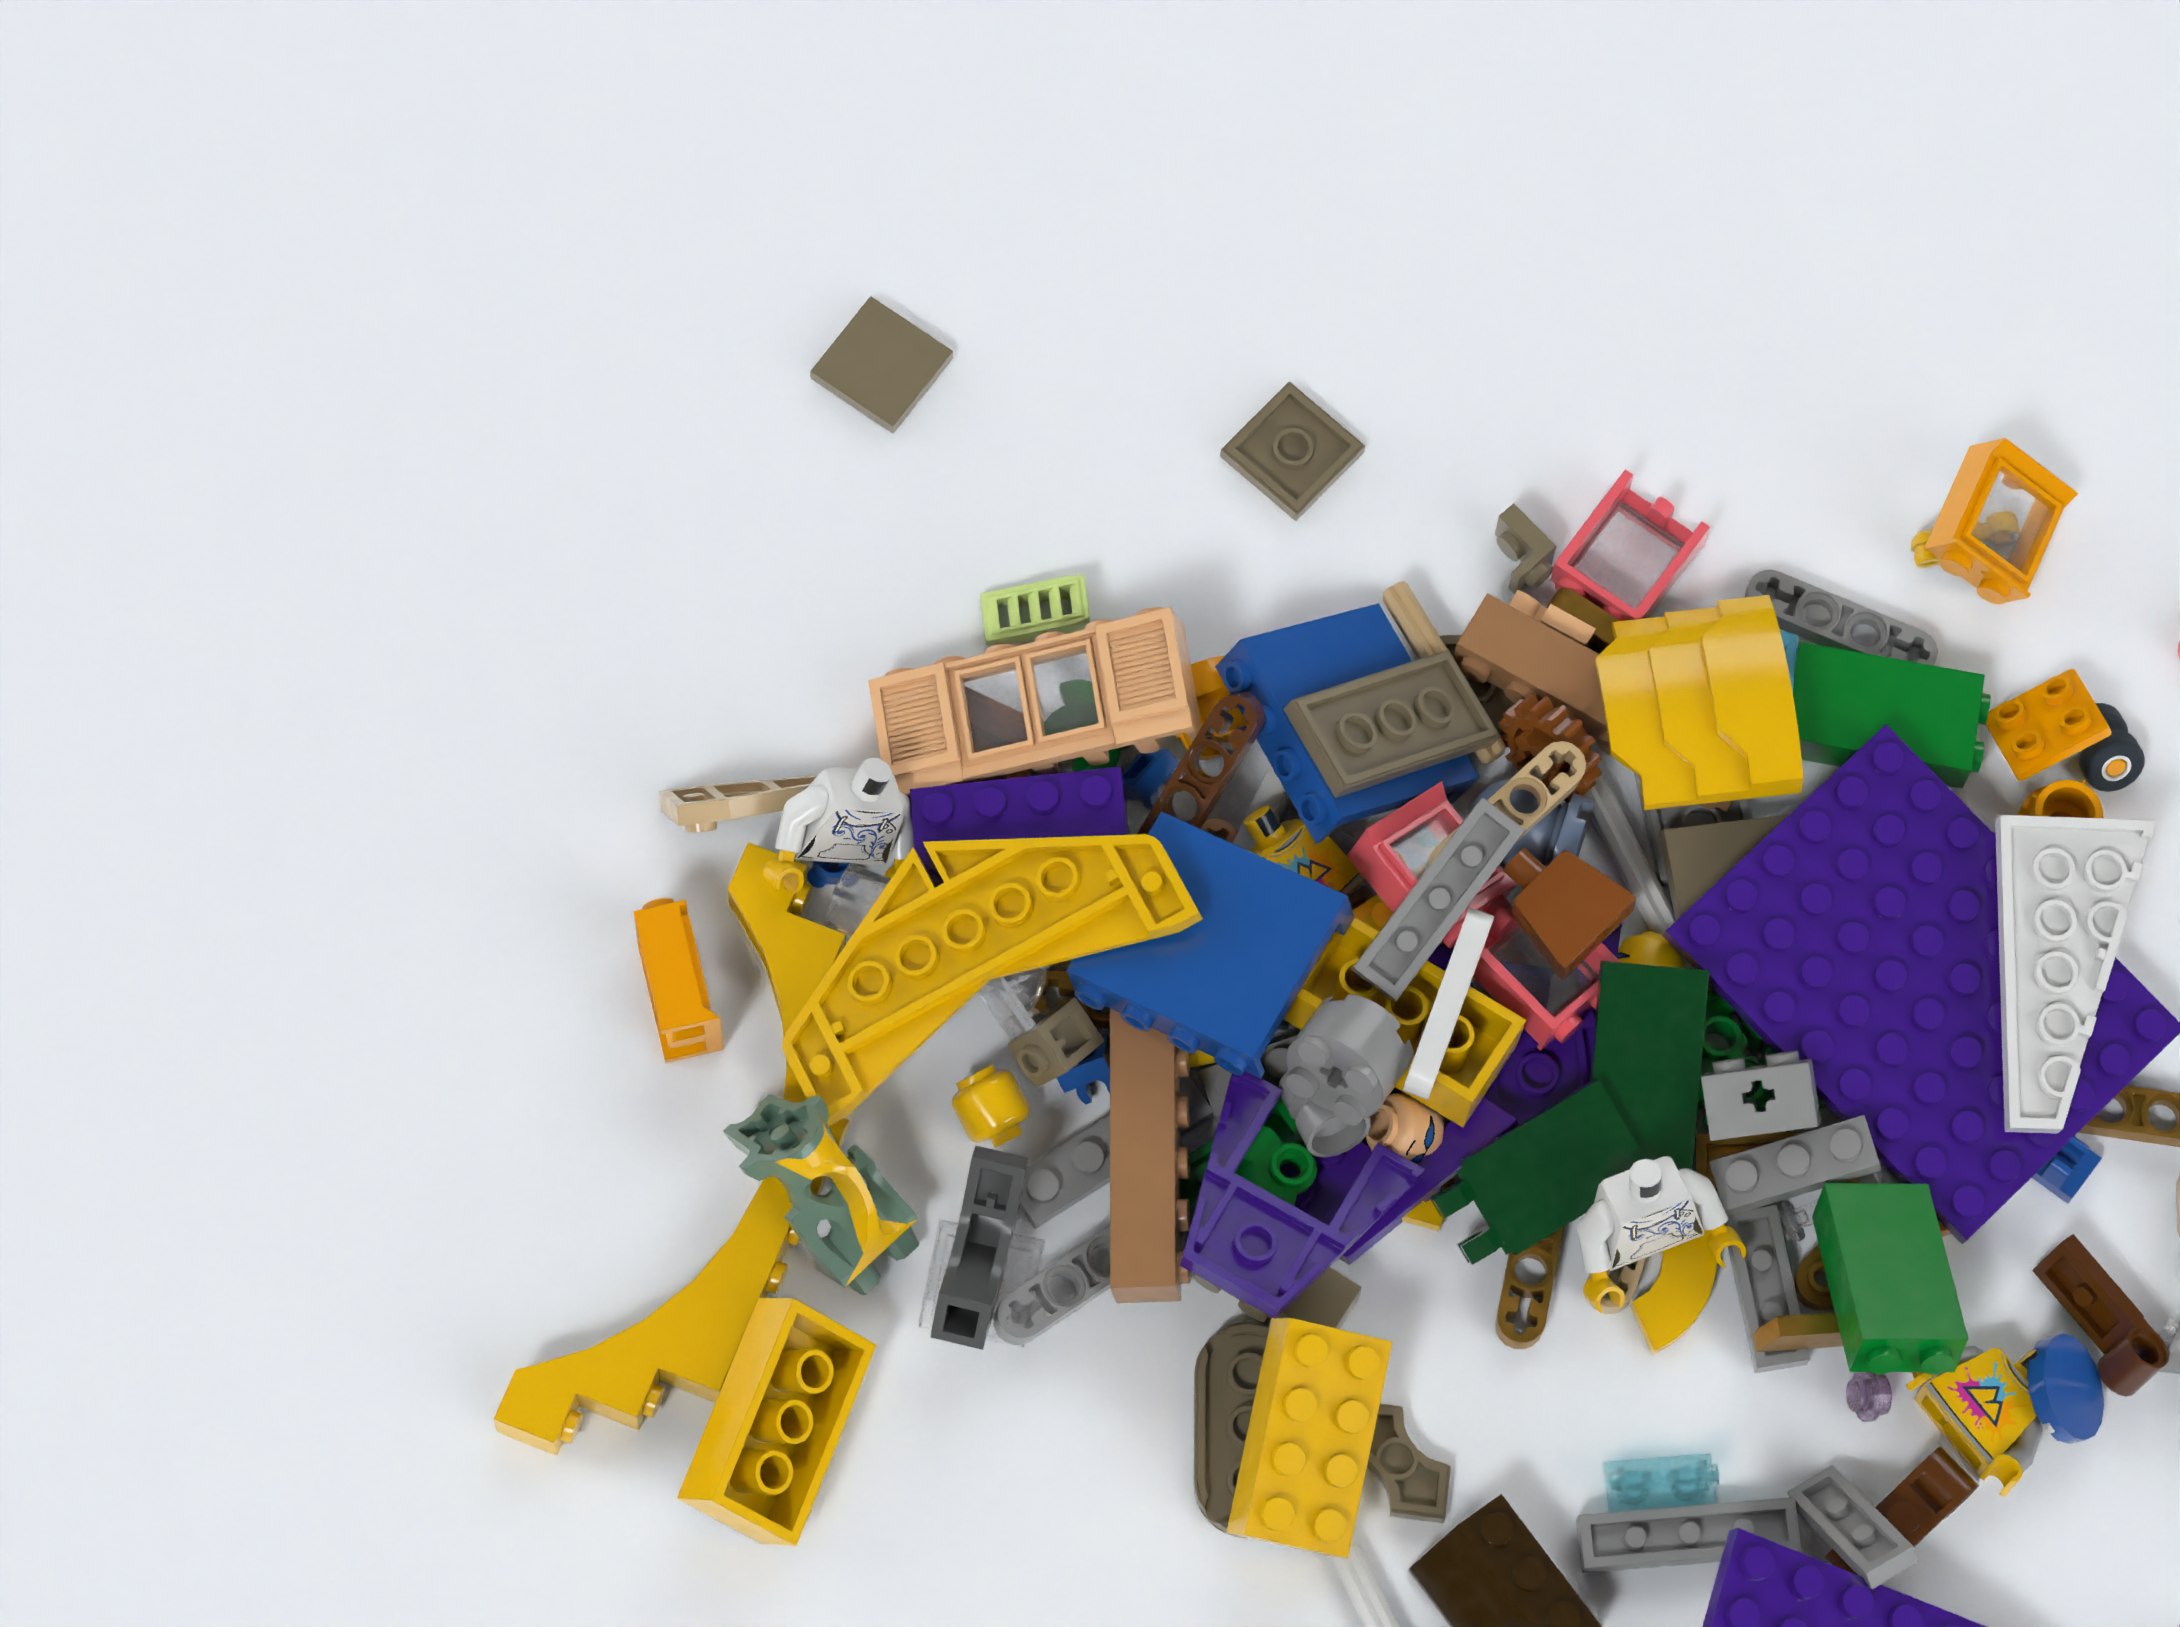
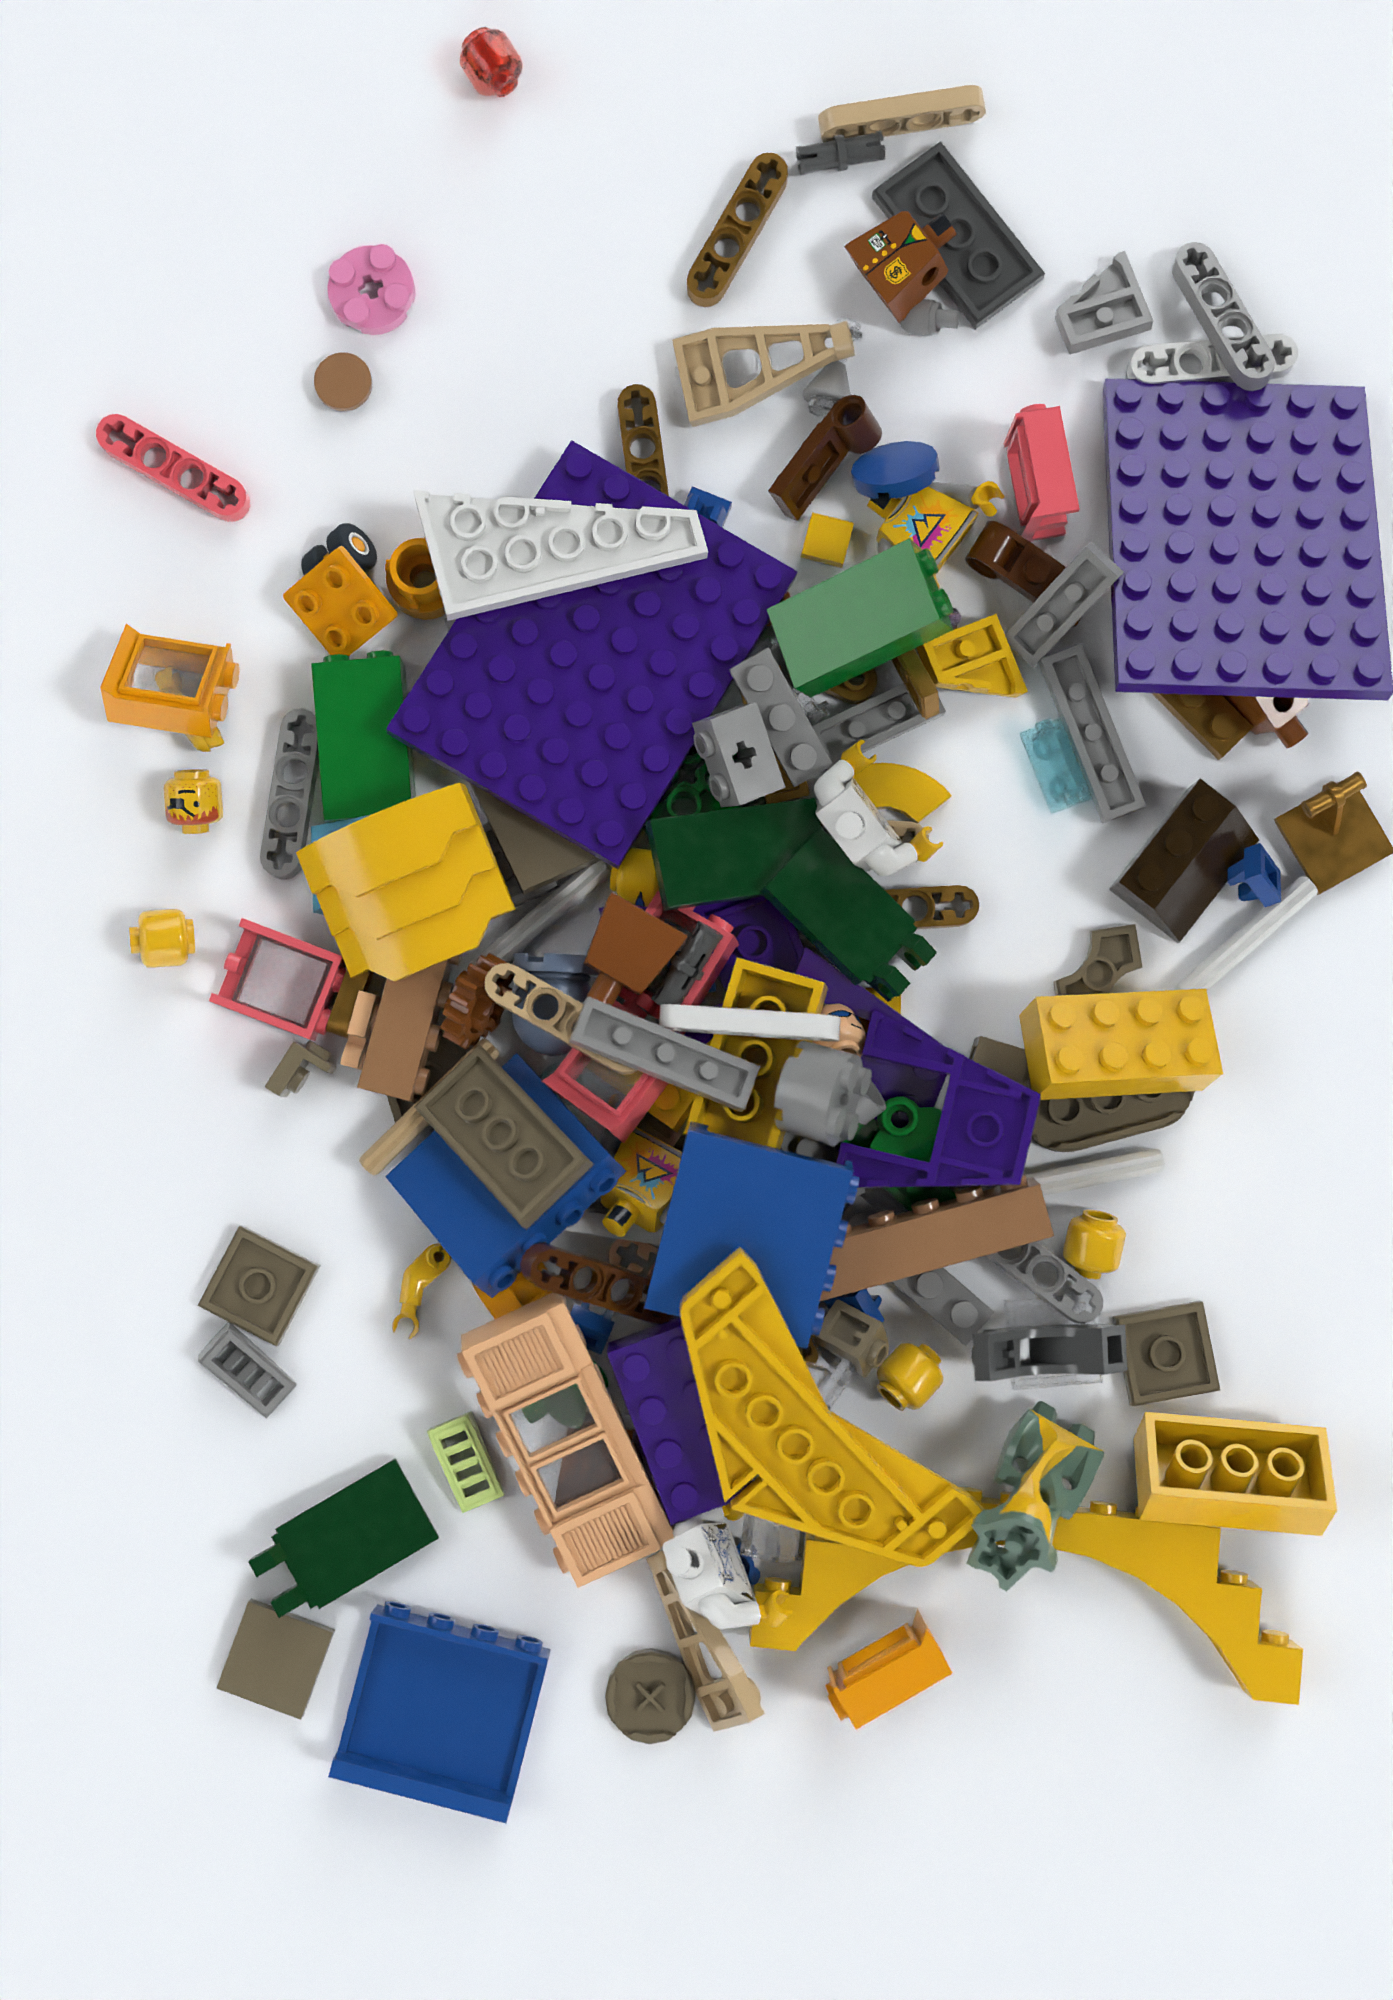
camera: 100 degrees left, 15 degrees up
none -> yellow head [129,909,195,968]
none -> yellow head [163,769,223,834]
none -> light grey slope [198,1322,297,1419]
none -> dark green tile [248,1458,440,1618]
none -> blue panel [328,1601,551,1824]
none -> yellow arm [391,1243,452,1339]
none -> dark tan tile [605,1648,695,1744]
none -> dark grey pin [651,921,723,1006]
none -> yellow tile [801,512,854,568]
none -> yellow wing [916,614,1028,698]
none -> white axle [989,1148,1165,1196]
none -> coral window [1003,404,1080,542]
none -> yellow head [1063,1210,1126,1280]
none -> dark tan tile [1112,1301,1220,1406]

